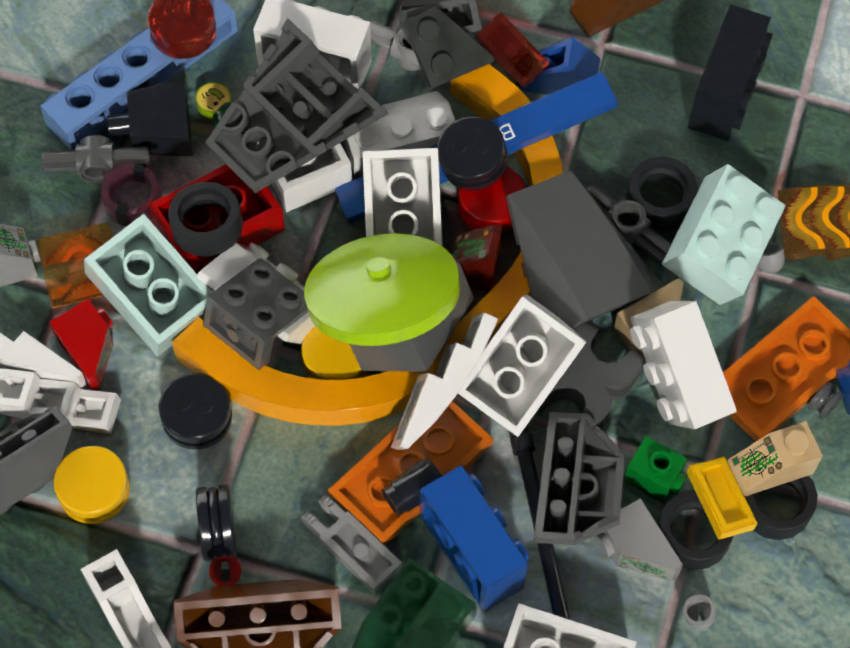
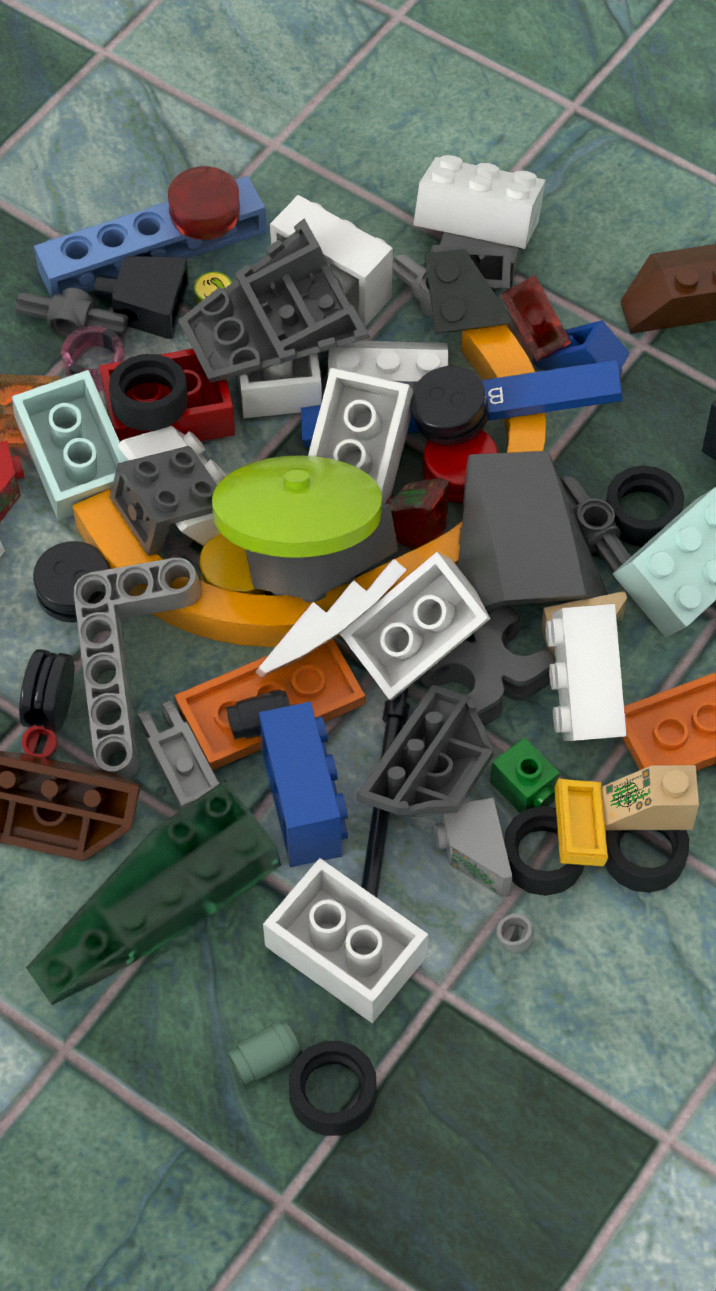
camera: 20 degrees right, 5 degrees down
none -> light grey beam [74,558,202,780]

